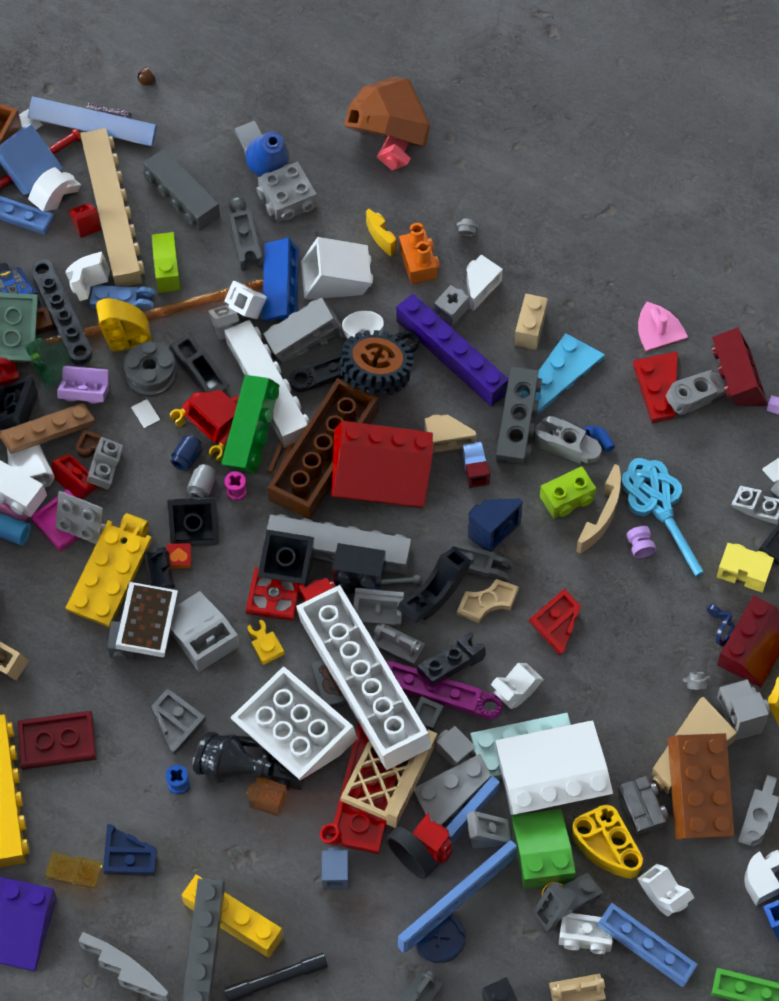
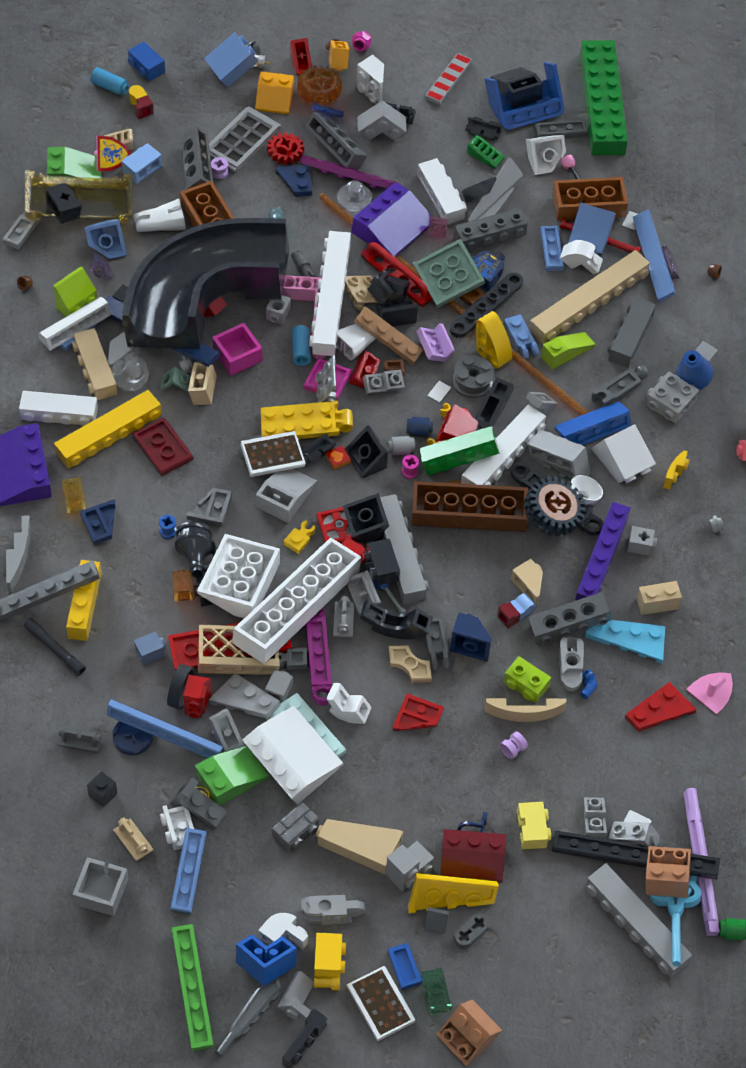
camera: 60 degrees right, 5 degrees down
clear green brick [24,337,72,387] -> none
white brick [66,252,110,301] -> none
red slope [68,202,101,238] -> none
white brick [225,281,267,319] -> none
red hinge [320,823,342,846] -> none
red slope [332,421,433,508] -> none
orange brick [399,223,440,285] -> none
black plate [417,633,486,687] -> none
medium blue tile [446,777,500,842] -> none
white slope [466,255,503,311] -> none
yellow beam [571,805,643,879] -> none
medium azure piece [621,458,704,577] -> none
white brick [637,864,694,916] -> none
light grey piece [665,370,727,415] -> none
dark orange brick [668,733,734,840] -> none
light grey plate [683,672,711,690] -> none
dark red slope [711,327,768,406] -> none

